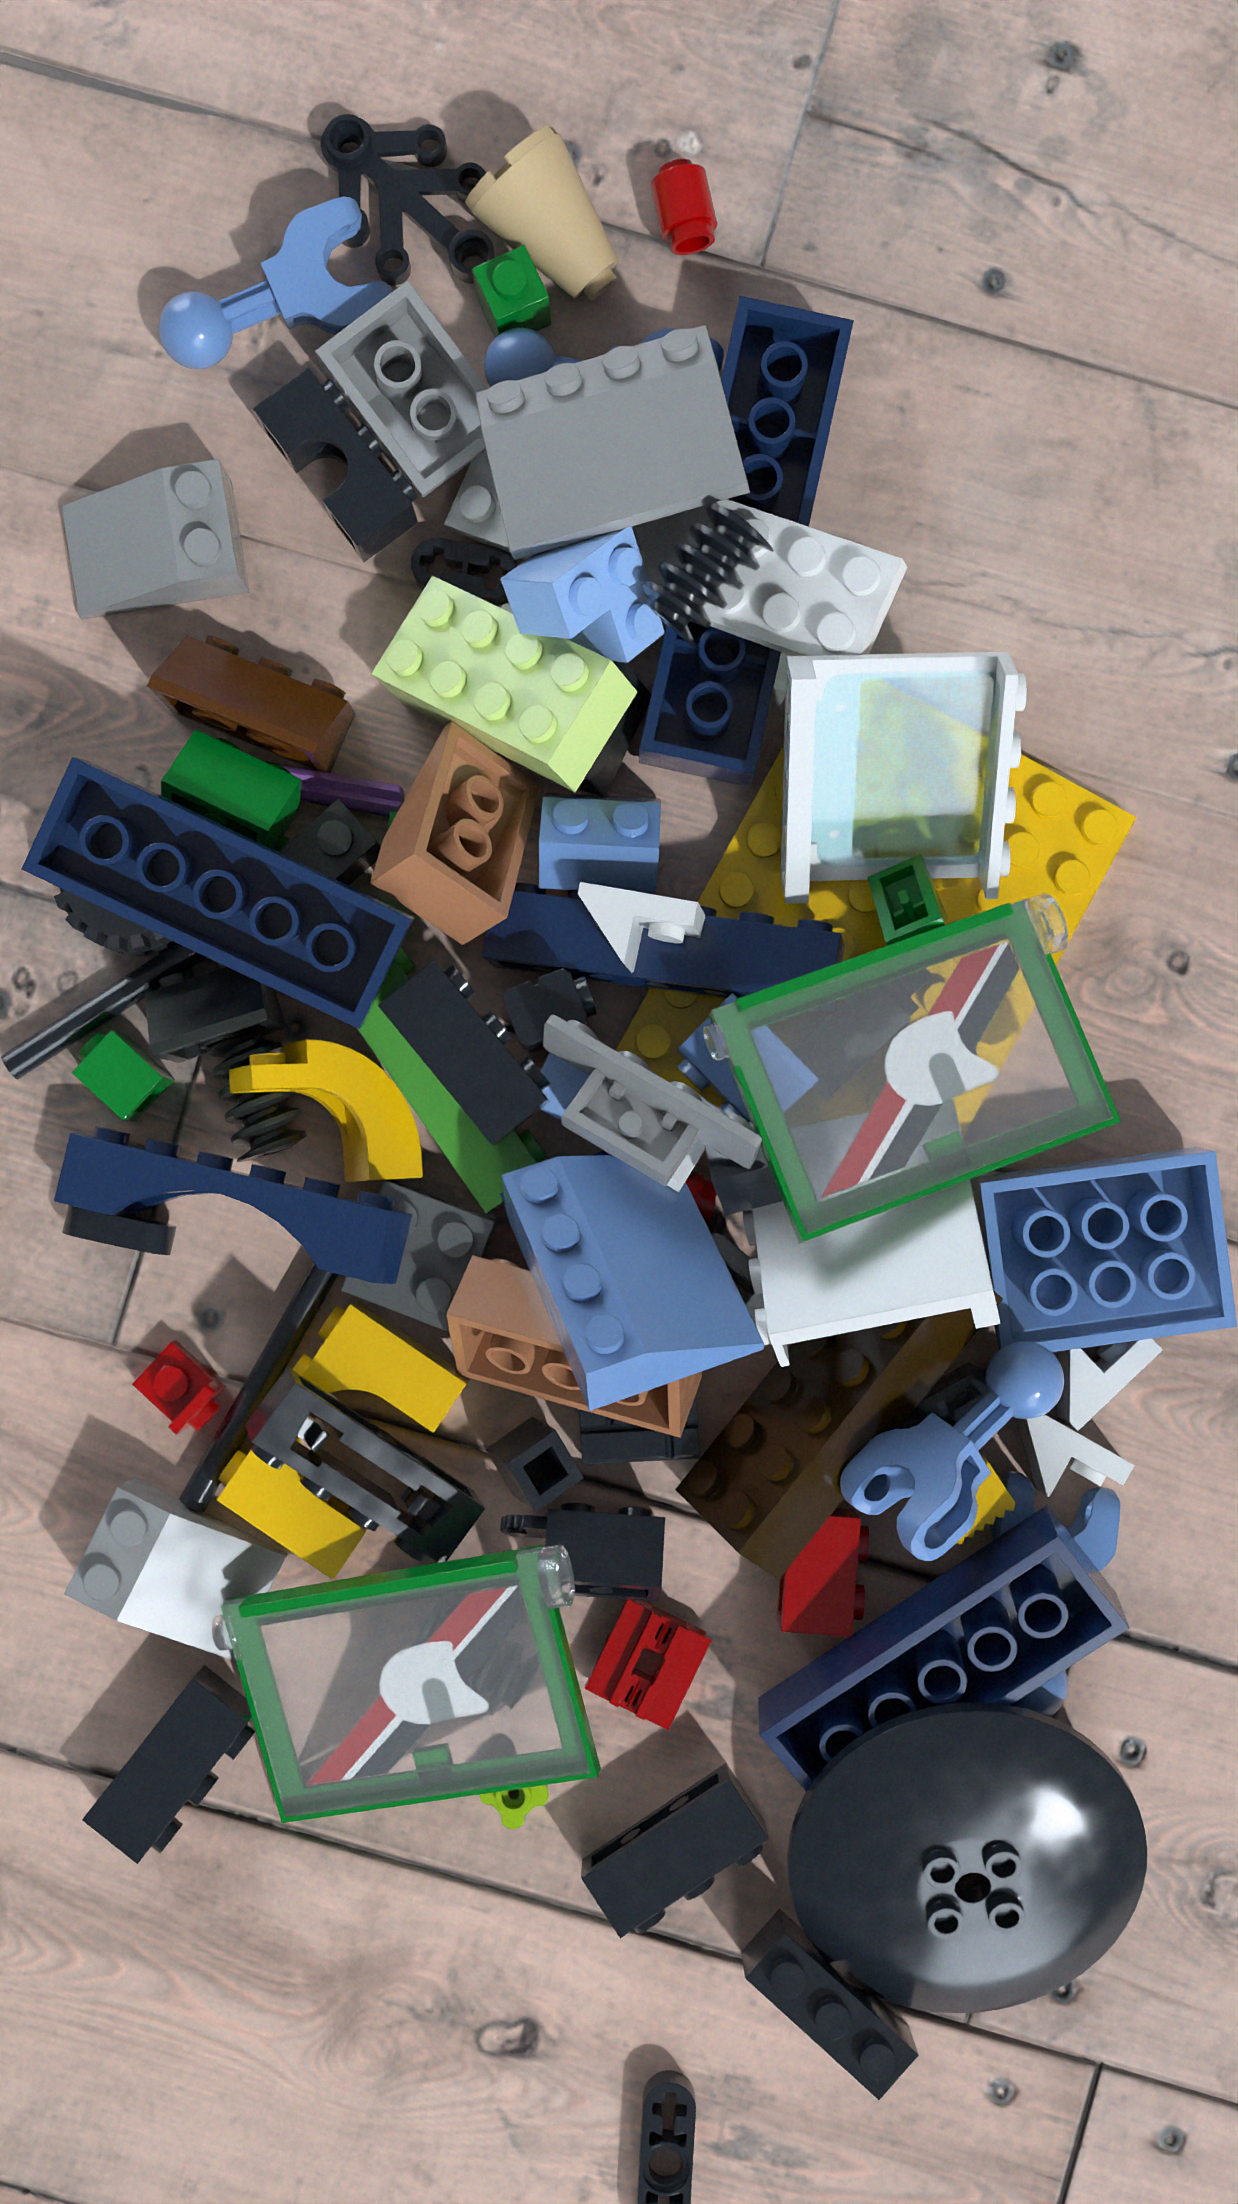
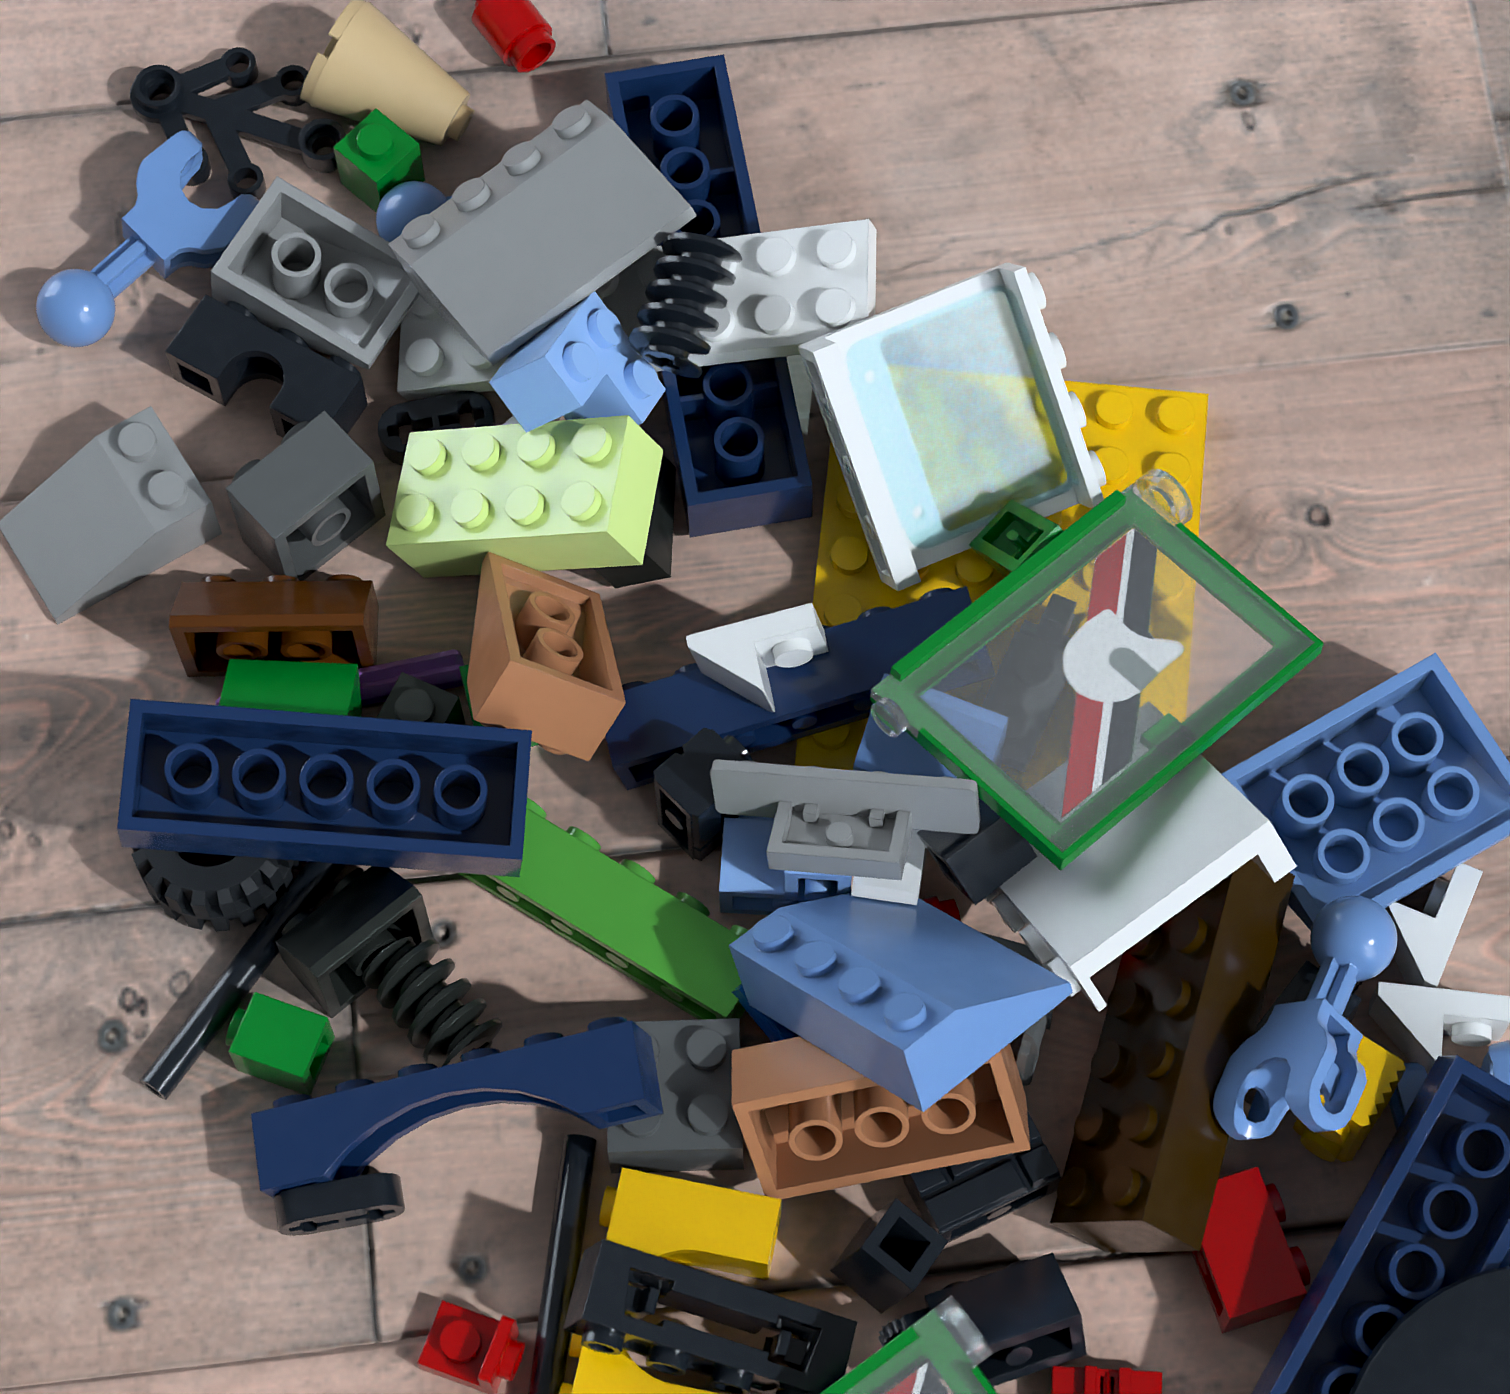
camera: 20 degrees left, 20 degrees down
yellow arch [229,1039,423,1182] -> none
black brick [378,960,551,1146] -> none
medium blue slope [539,793,661,894] -> none
none -> dark grey brick [226,410,386,581]

